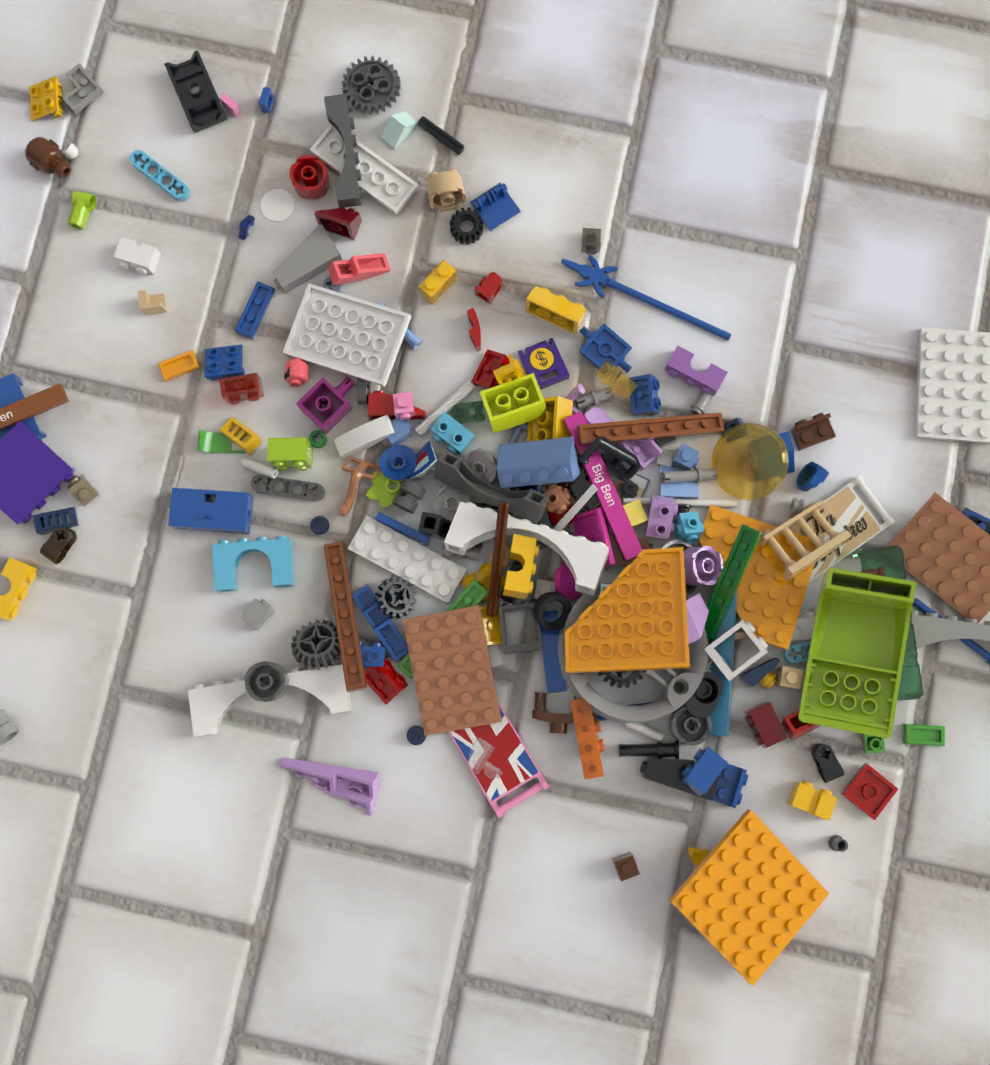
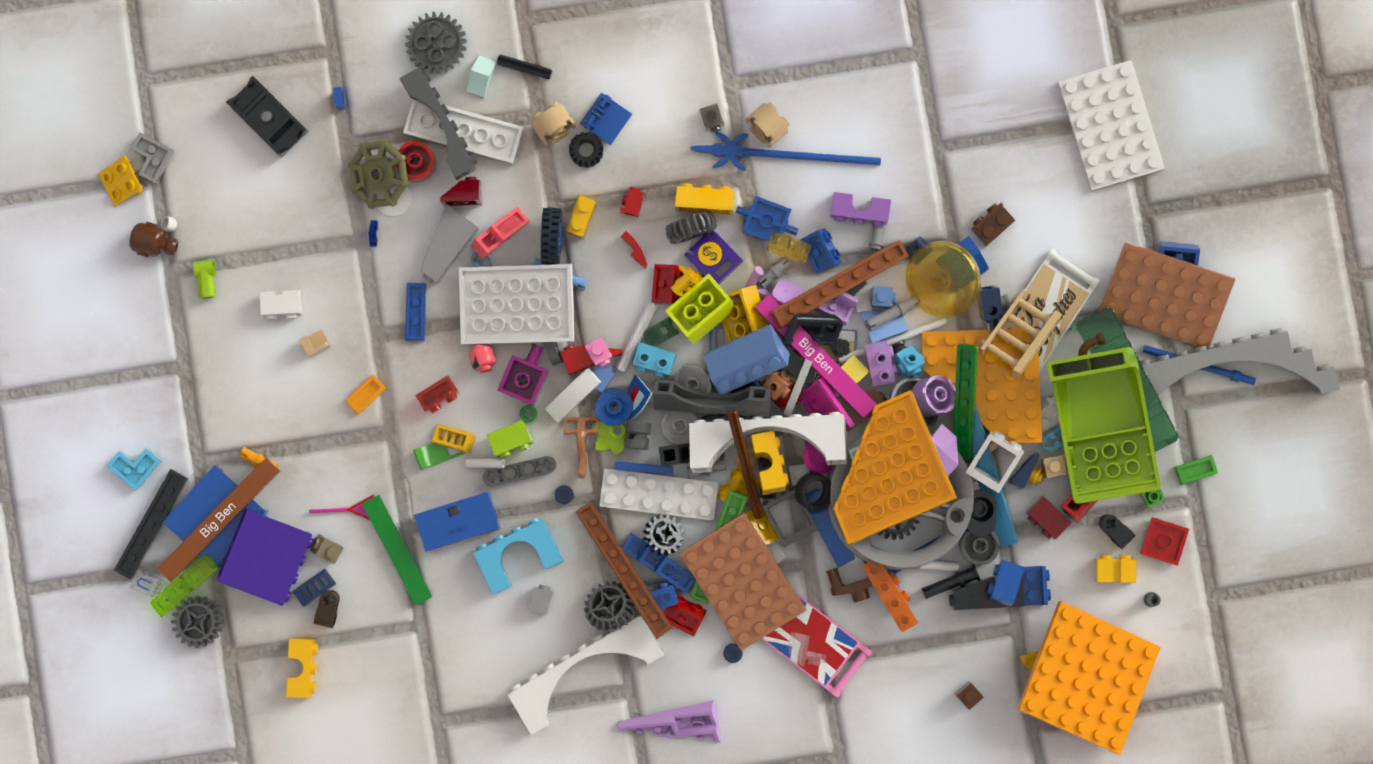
camera: 15 degrees left, 5 degrees up
medium azure beam [130,150,190,202] -> none
blue hinge [204,344,245,381] -> none
bright pink tile [219,93,241,118] -> none
dark grey brick [245,661,289,702] -> none
blue rock [796,462,829,492] -> none
none -> light orange pin [239,447,279,468]
none -> dark pink piece [309,494,374,521]
none -> olive plate [347,139,410,209]
none -> green tile [362,495,432,606]
none -> black wheel [541,208,562,265]
none -> dark grey gear [665,211,717,244]
none -> tan brick [745,102,790,148]
none -> dark blue torso [976,285,1003,331]

